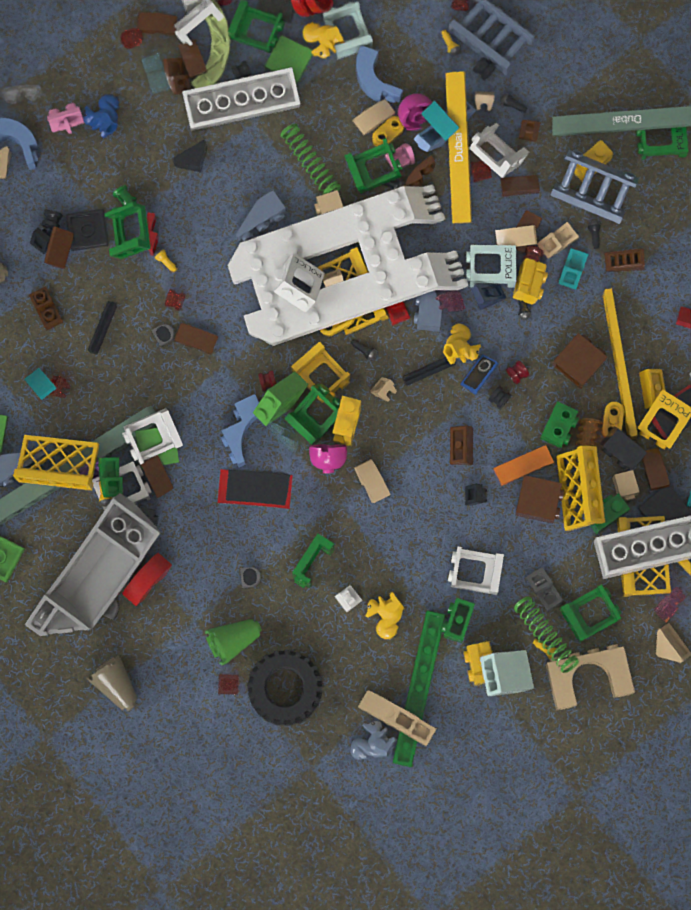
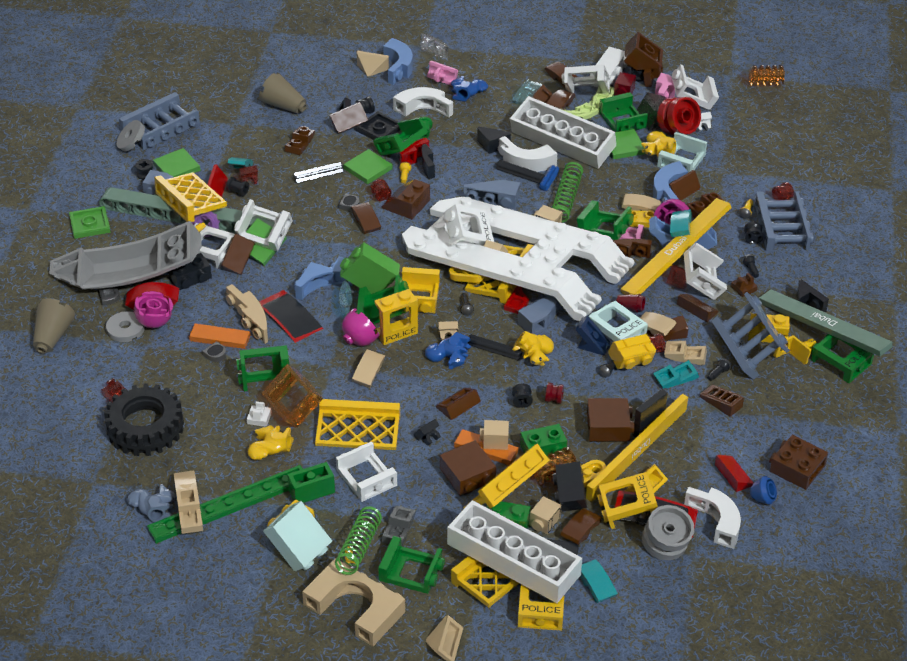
camera: 45 degrees right, 35 degrees down
green slope [98,457,123,497] -> none
clear red wheel [120,28,143,49] -> none
bright green cone [205,619,262,666] -> none
clear pink plate [435,291,465,312] -> none
slope [460,354,498,395] -> none
tan tile [475,91,494,111] -> none
clear pink plate [654,587,686,623] -> none
none -> light grey tile [106,312,145,342]
none -> dark pink cylinder [134,291,173,328]
none -> orange tile [189,323,251,349]
none -> red slope [207,164,228,197]
none -> black bush [226,177,249,197]
none -> tan slope [226,284,268,344]
none -> clear orange window [262,364,323,428]
none -> yellow fence [315,399,401,450]
none -> bright green tile [343,149,393,184]
none -> reddish brown slope [382,179,430,220]
none -> white arch [393,87,453,117]
none -> black slope [422,144,435,179]
none -> blue animal [425,332,471,370]
none -> tan brick [480,420,509,450]
none -> black axle [496,160,545,184]
none -> white arch [498,136,557,172]
none -> blue axle [539,165,559,191]
none -> dark red cone [616,294,646,313]
none -> black tile [633,389,668,438]
none -> reddish brown slope [669,170,701,200]
none -> reddish brown slope [686,192,724,218]
none -> yellow bracket [774,335,817,365]
none -> black slope [796,279,829,313]

